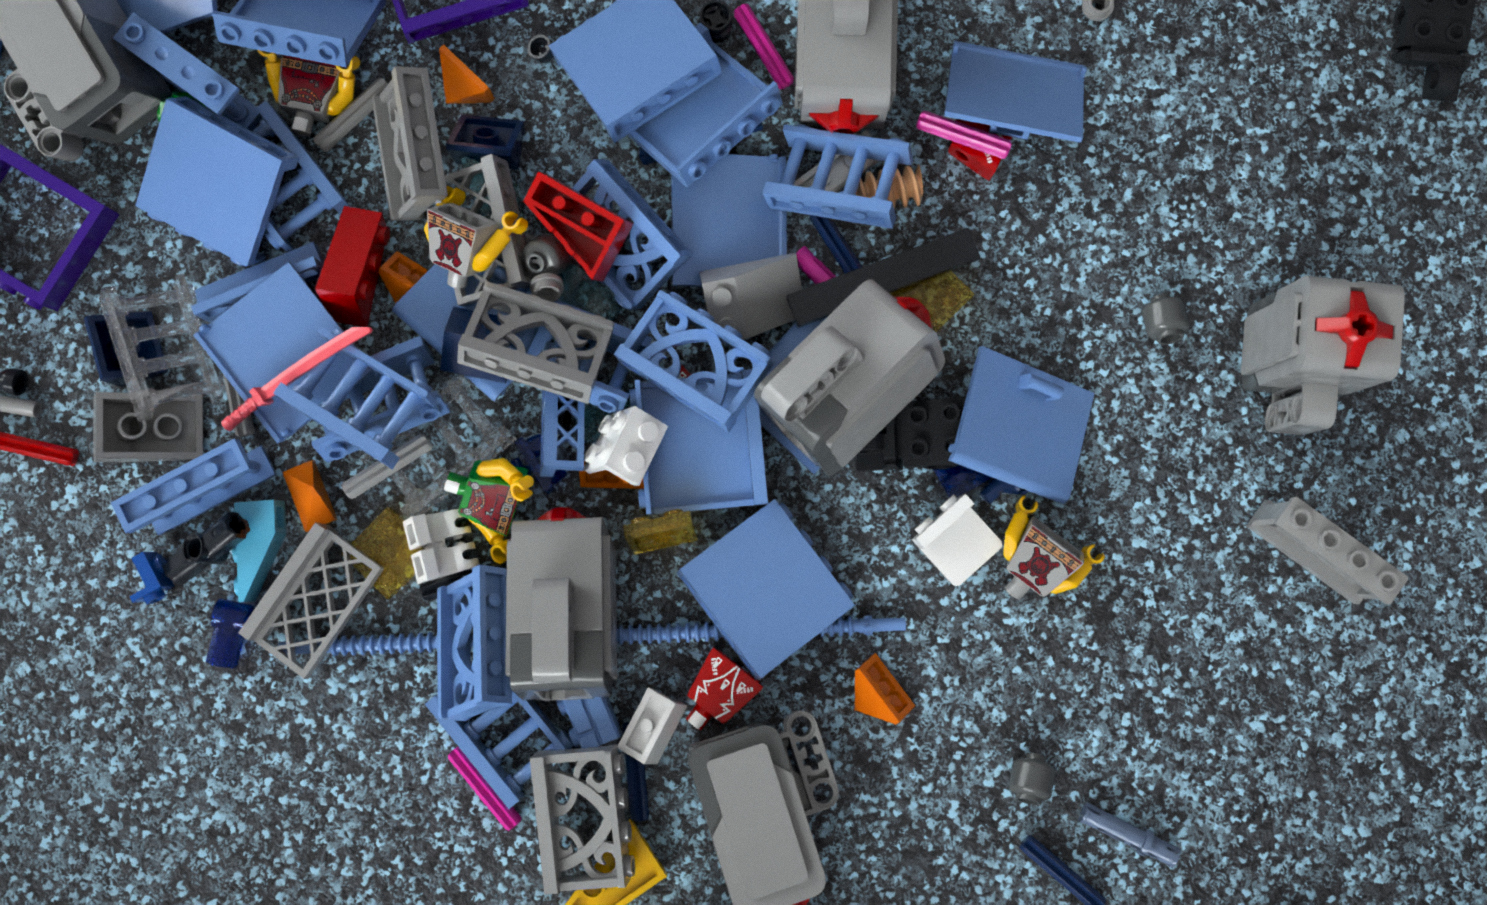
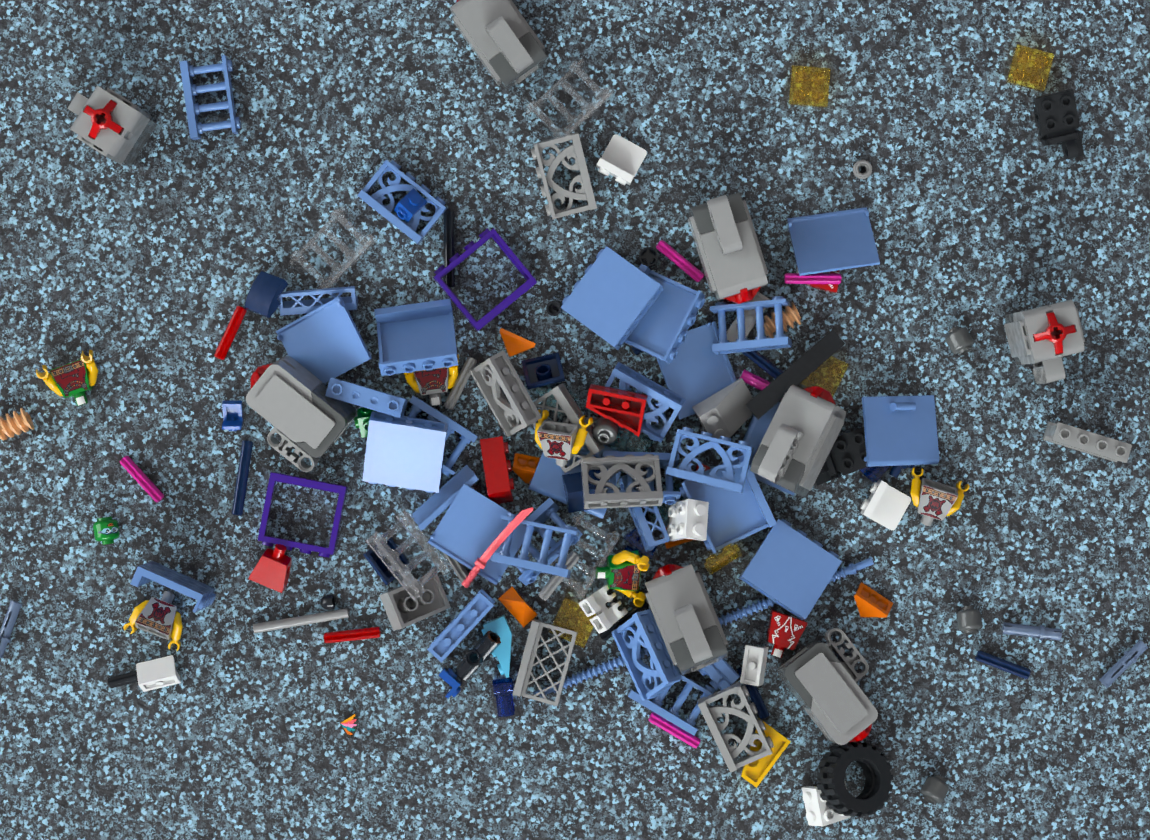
camera: 25 degrees left, 5 degrees up
light grey plate [530,273,564,302] -> none

